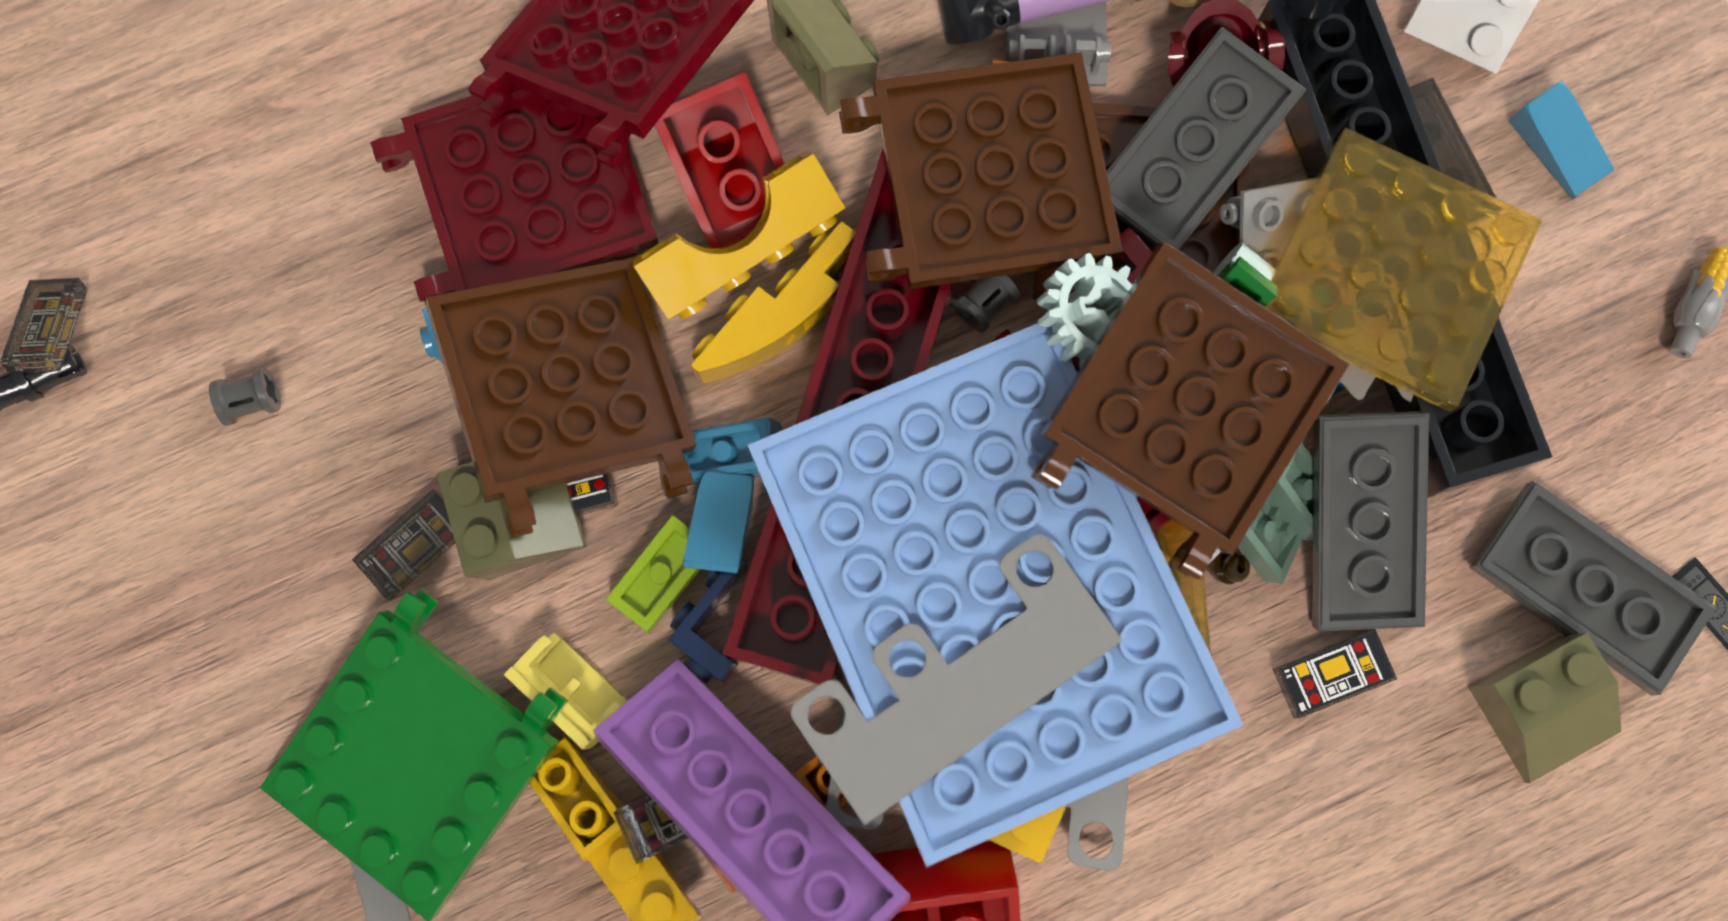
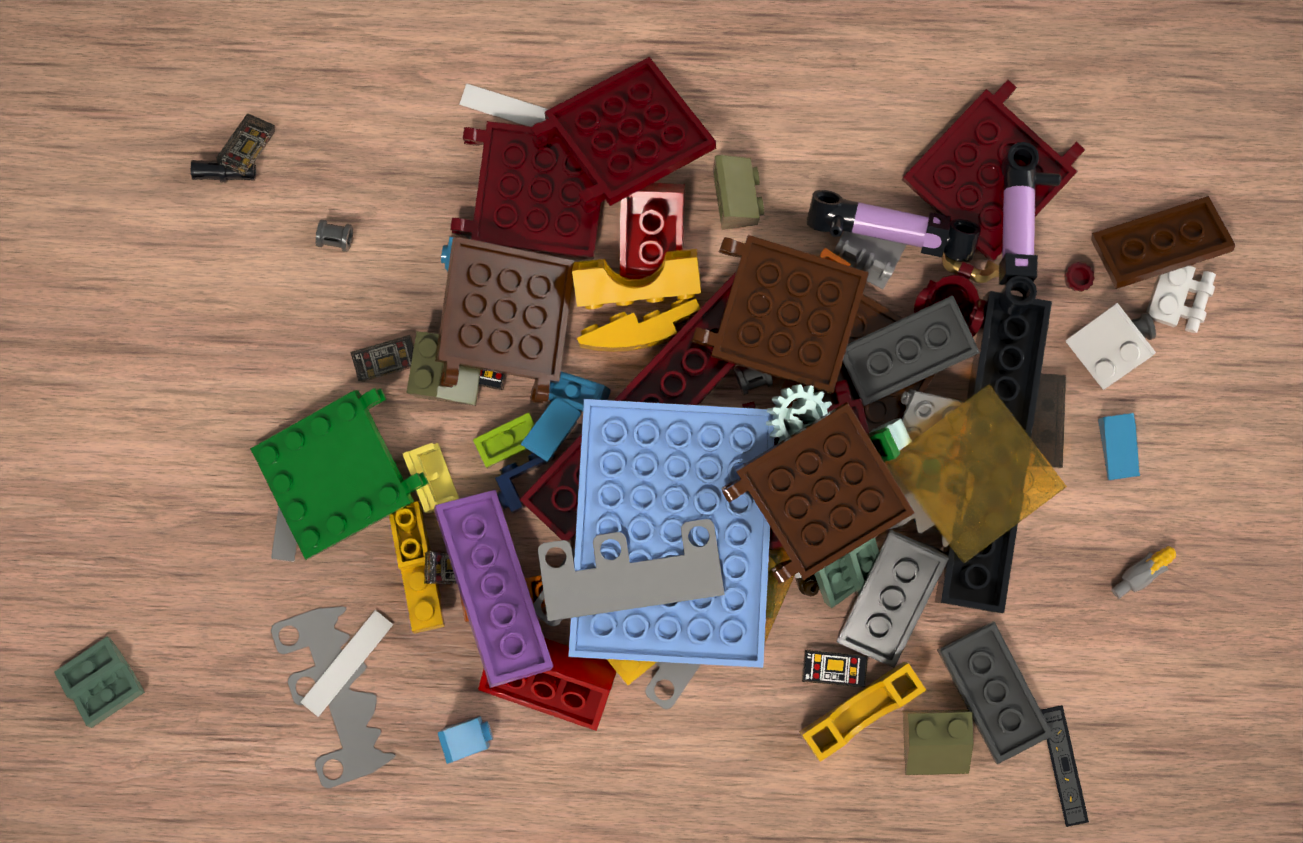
camera: 25 degrees right, 5 degrees up
none -> white sticker [459,83,549,127]
none -> yellow arch [799,662,926,762]

